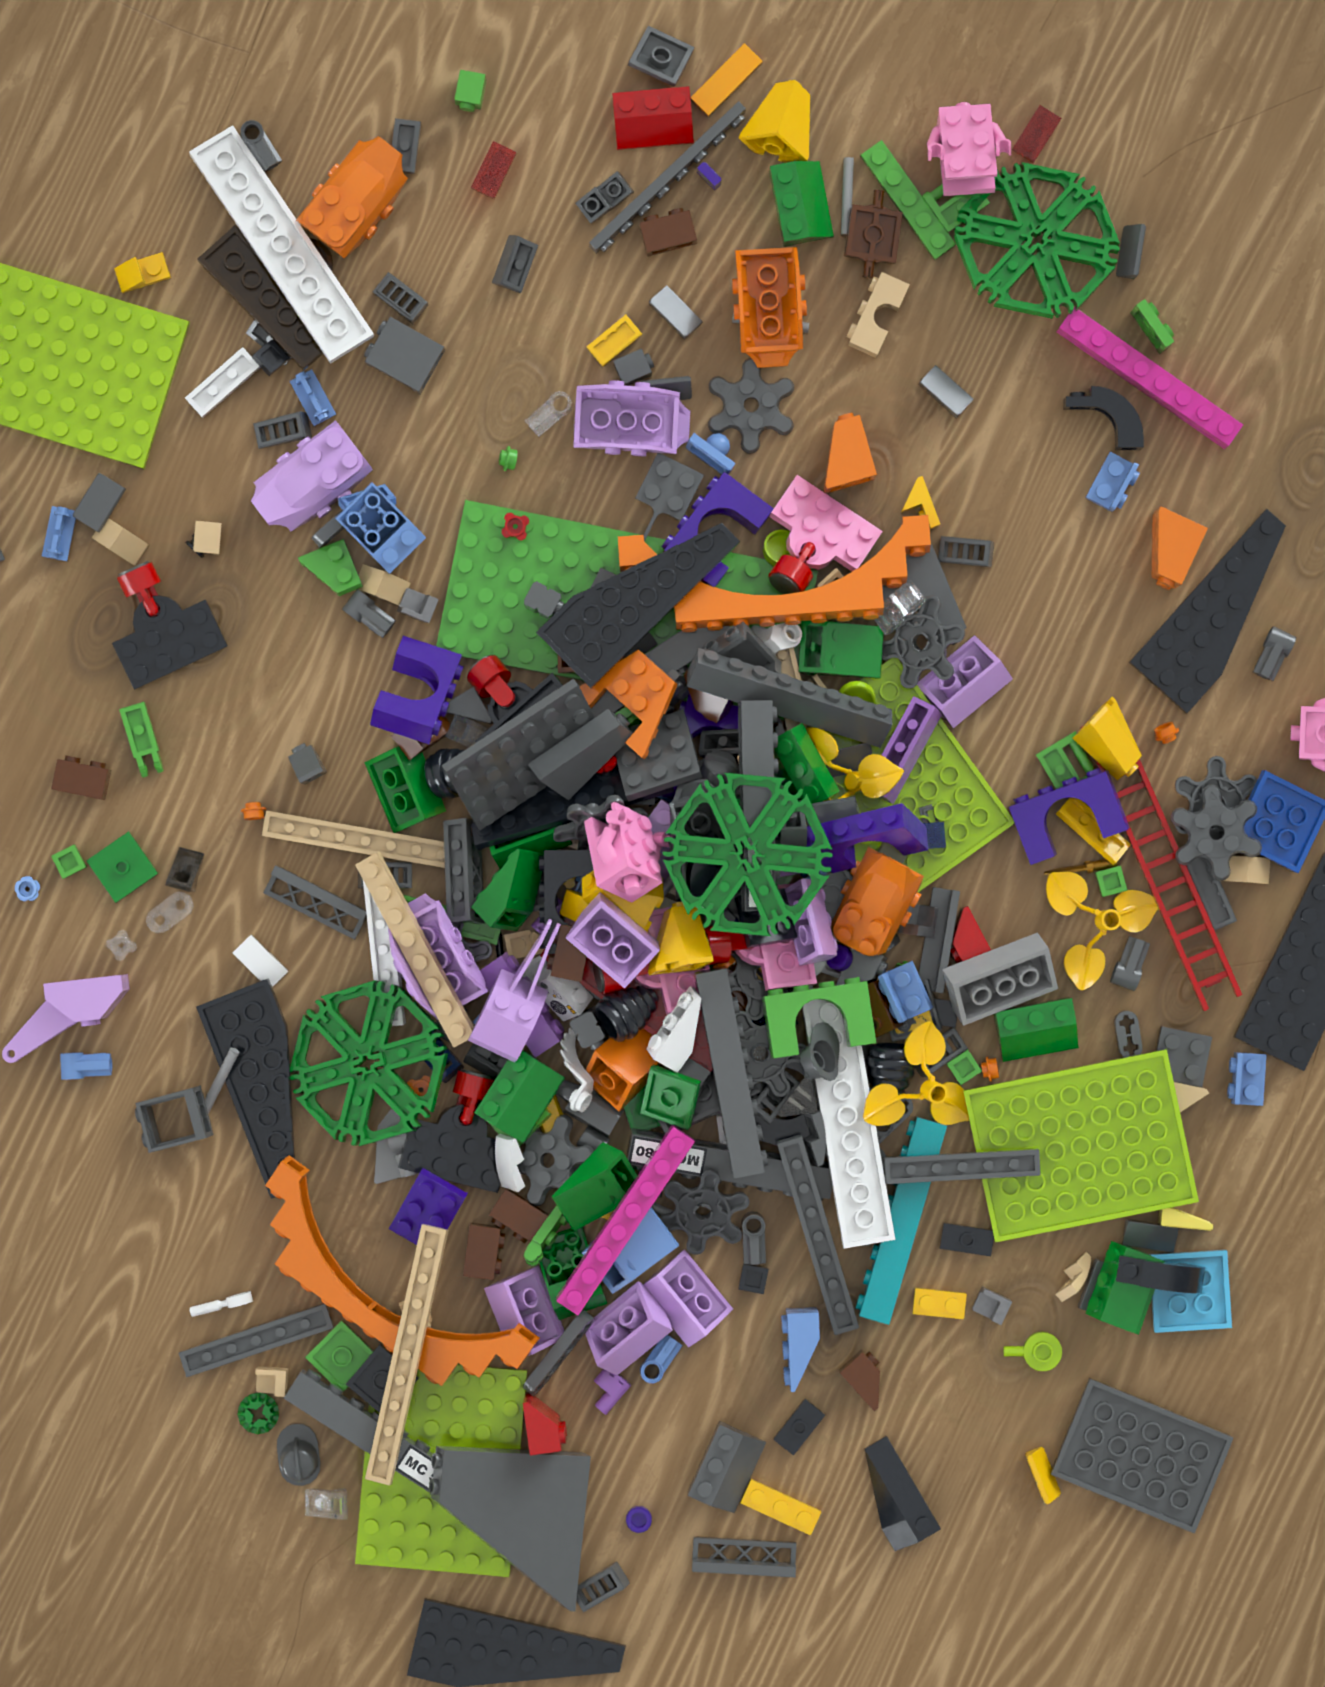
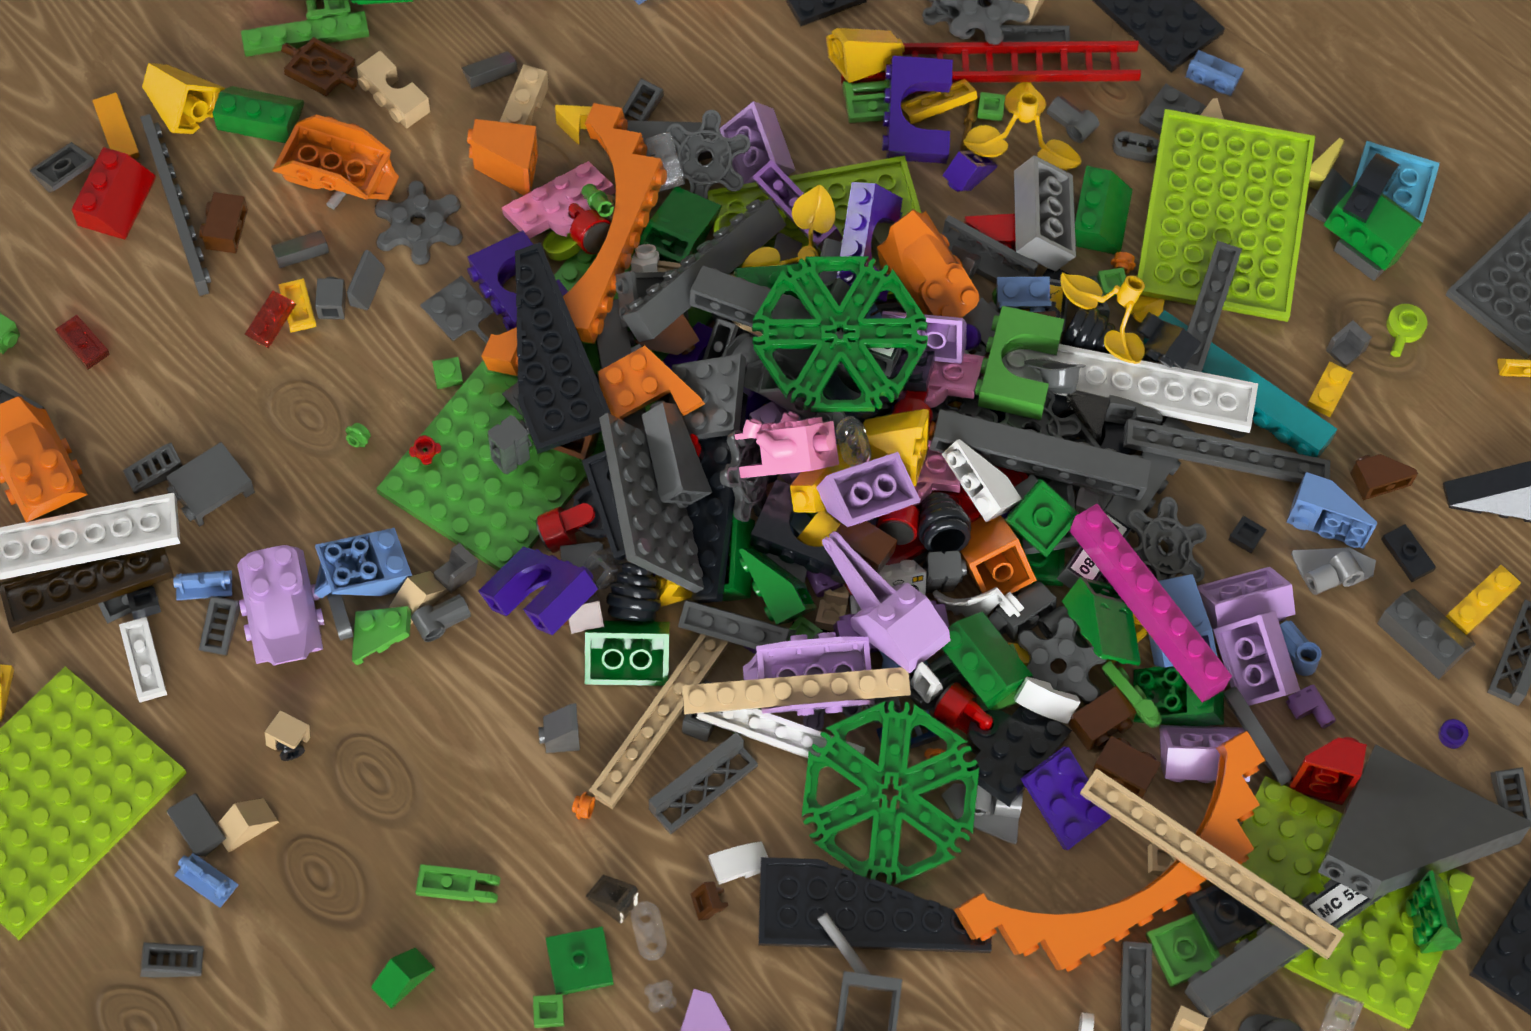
camera: 70 degrees left, 25 degrees down
reddish brown brick [51,755,112,800] -> none
black plate [112,561,228,690] -> none
dark grey slope [492,235,538,293] -> none
clear piece [524,391,573,438] -> none
lavender slope [573,380,690,456] -> none
dark grey slope [575,171,634,224] -> none
medium blue tile [686,433,736,475] -> none
dark purple tile [697,162,721,191] -> none
dark grey piece [741,1211,766,1265] -> none
light grey bar [841,157,854,236] -> none
black plate [939,1222,994,1257] -> none
tan slope [1055,1251,1091,1302] -> none
orange plate [1154,722,1179,744] -> none
none -> clear red plate [245,290,297,349]
none -> green slope [371,947,435,1009]
none -> bright green plate [432,357,463,389]
none -> tan arch [500,64,548,126]
none -> bright green pin [581,184,614,217]
none -> reddish brown tile [691,881,729,921]
none -> clear plate [836,416,871,467]
none -> white slope [910,662,943,703]
none -> dark purple slope [942,151,998,192]
none -> black hinge [1137,312,1201,369]
none -> light grey panel [1291,547,1376,595]
none -> green slope [1405,871,1462,954]

